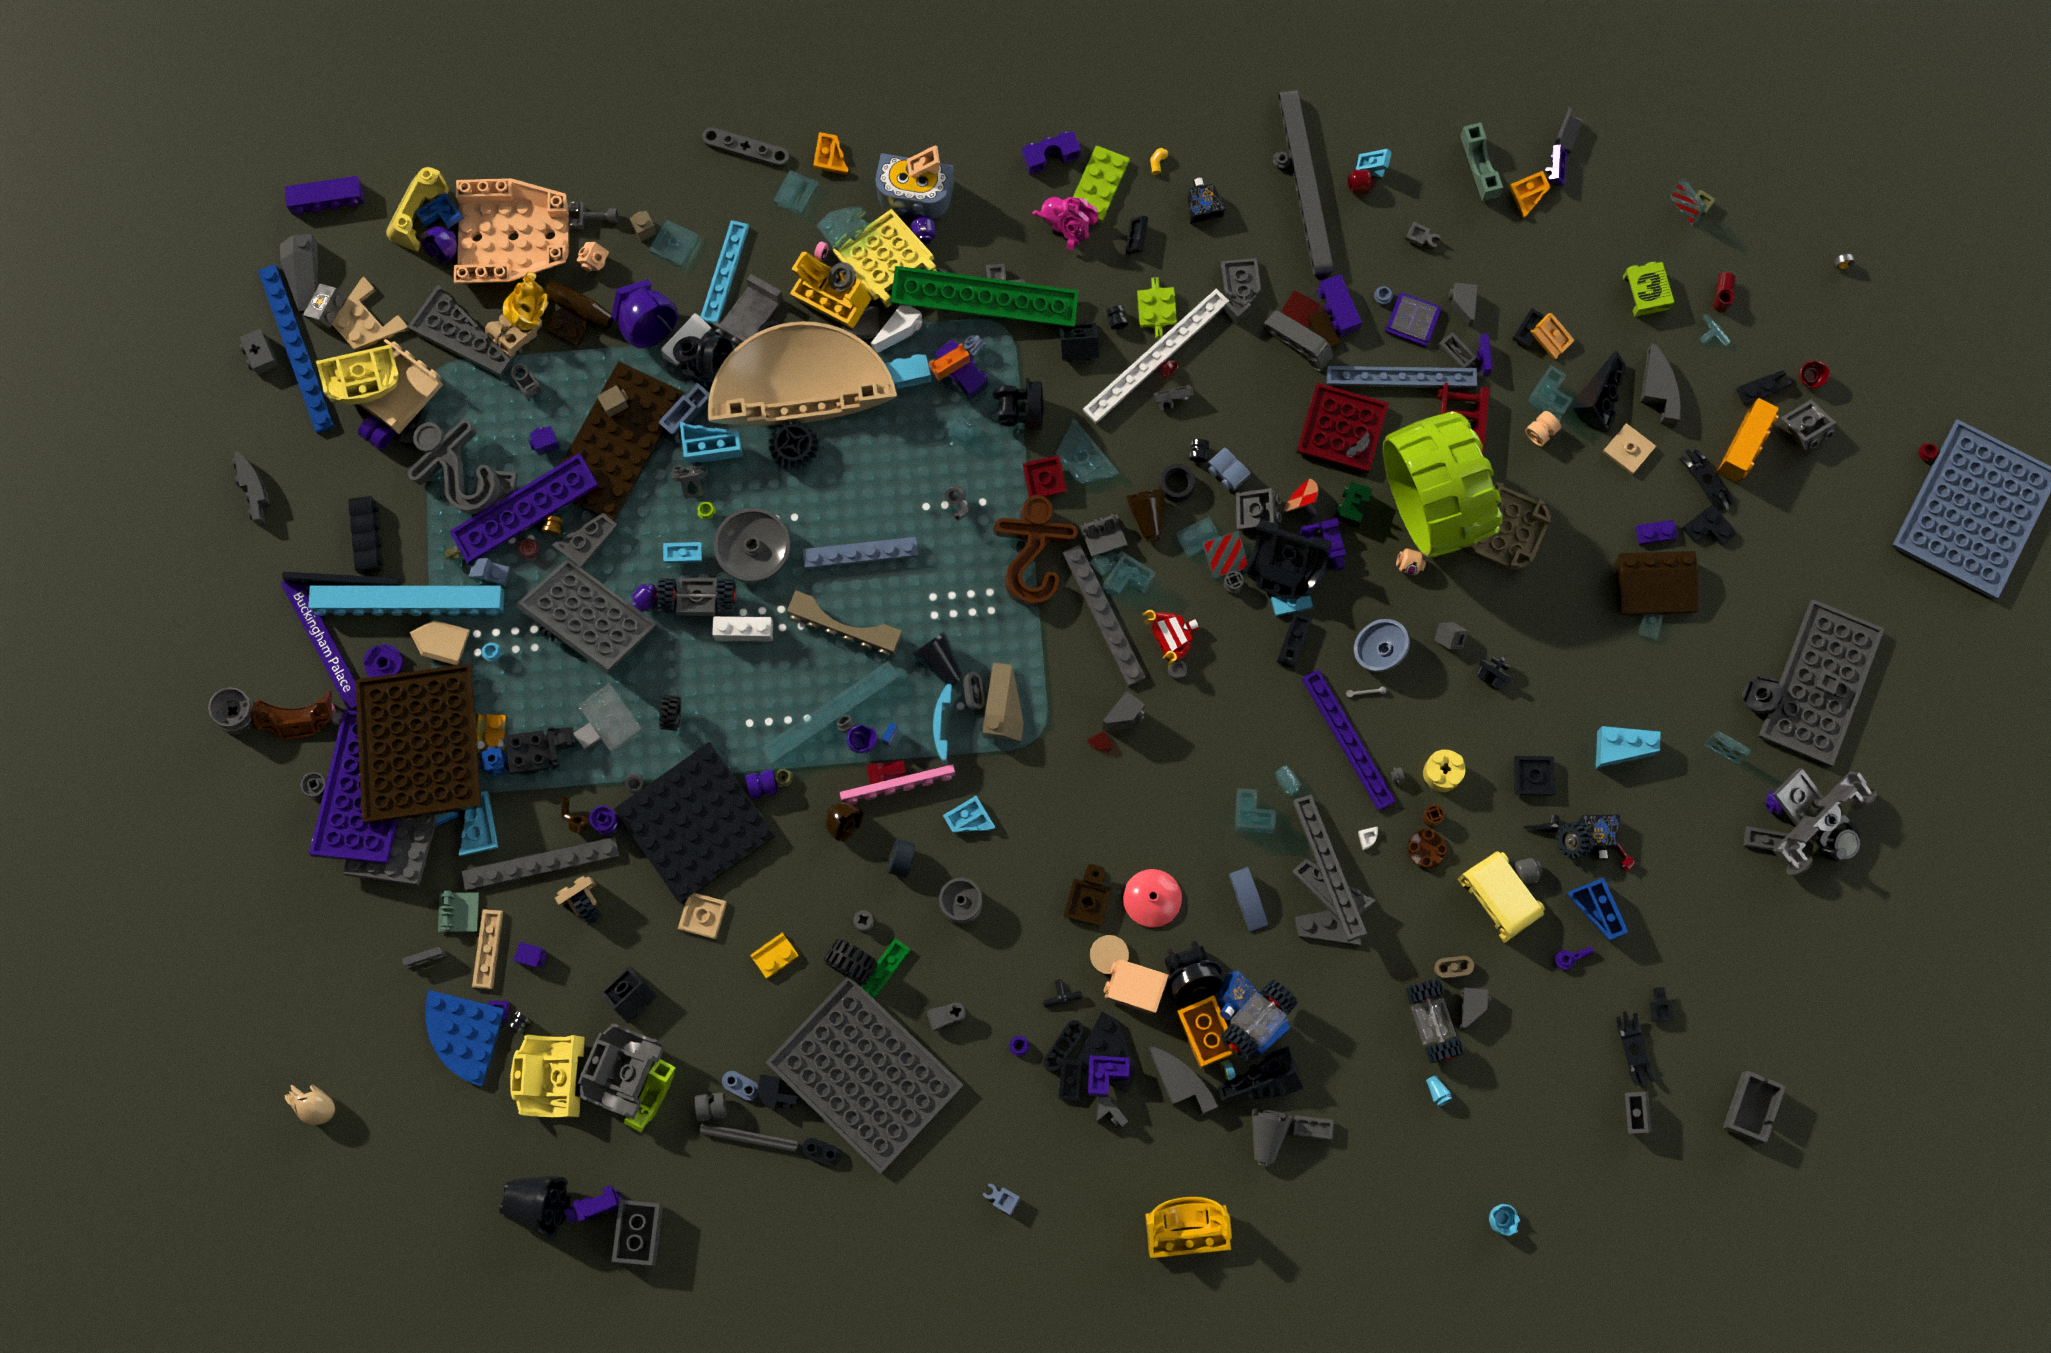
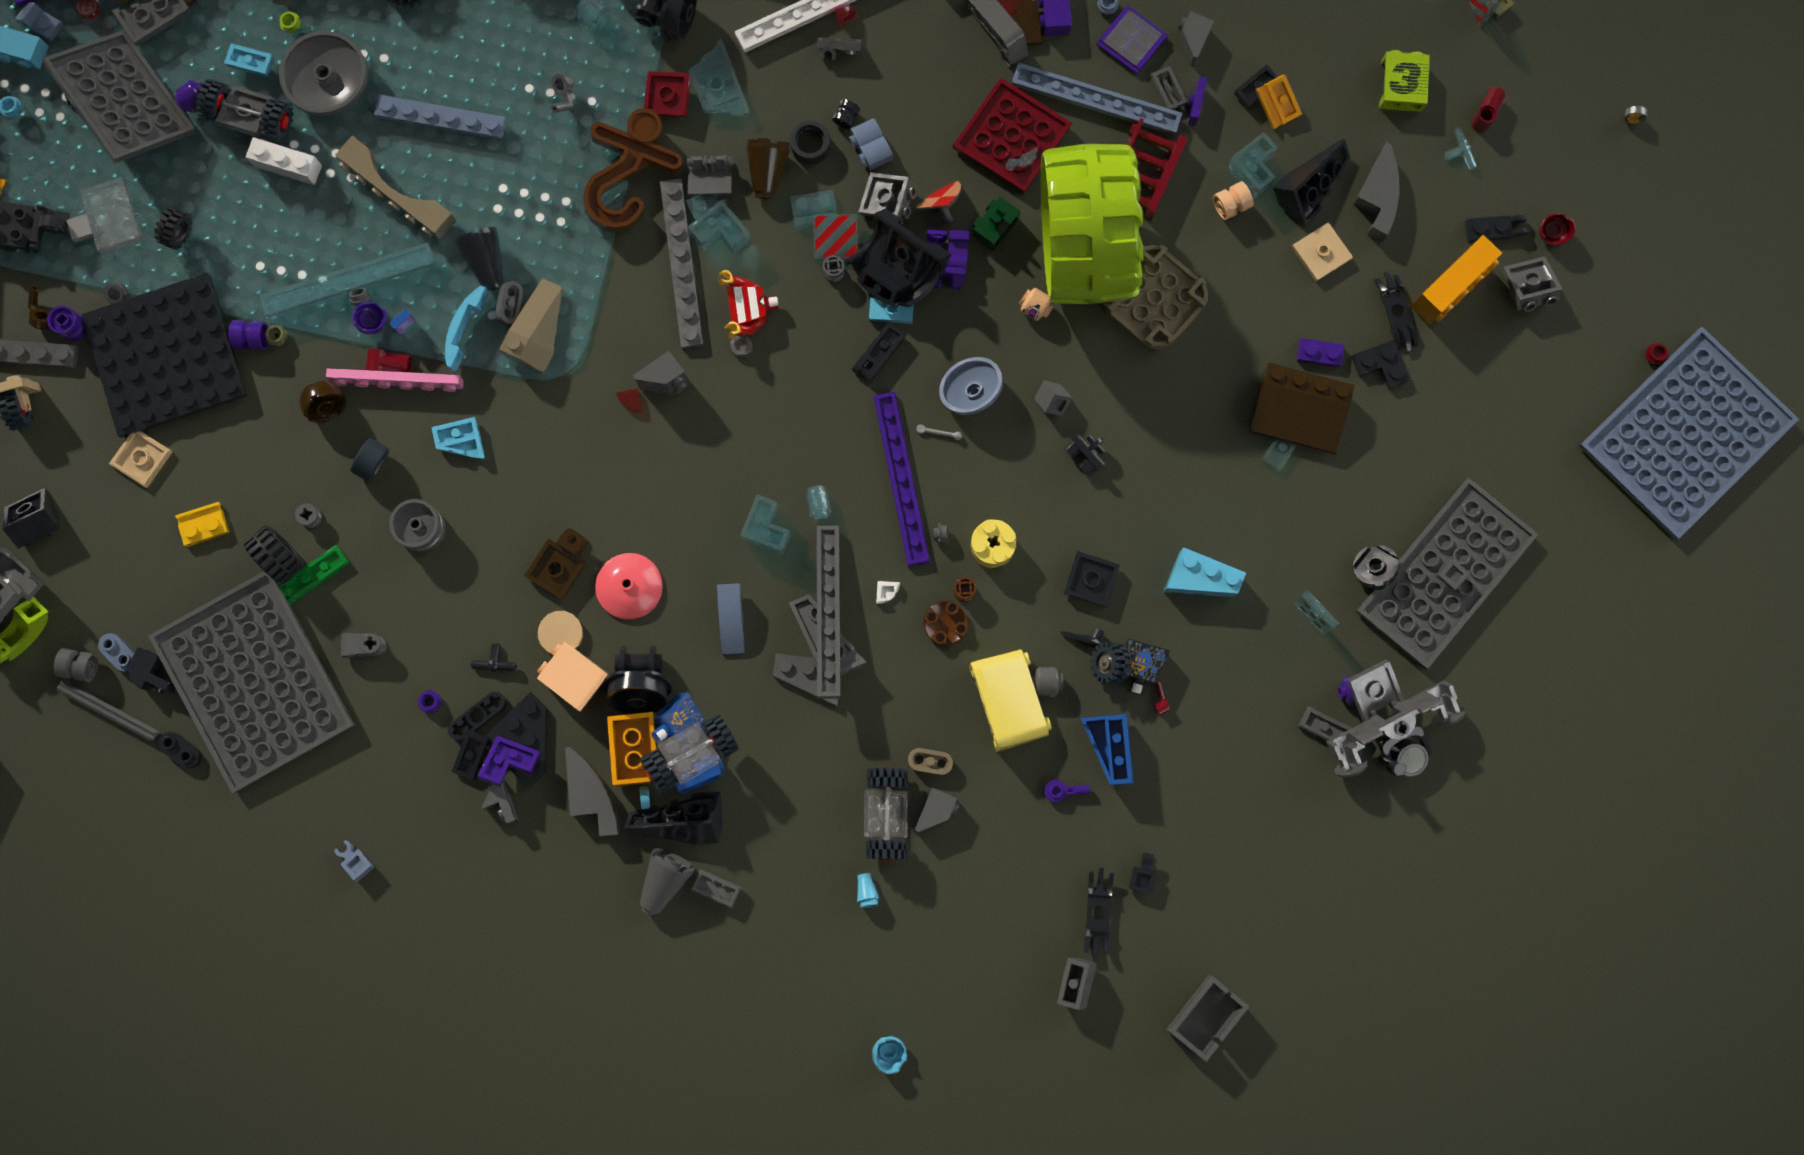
camera: 15 degrees right, 5 degrees up
yellow piece [1145,1197,1232,1258] -> none

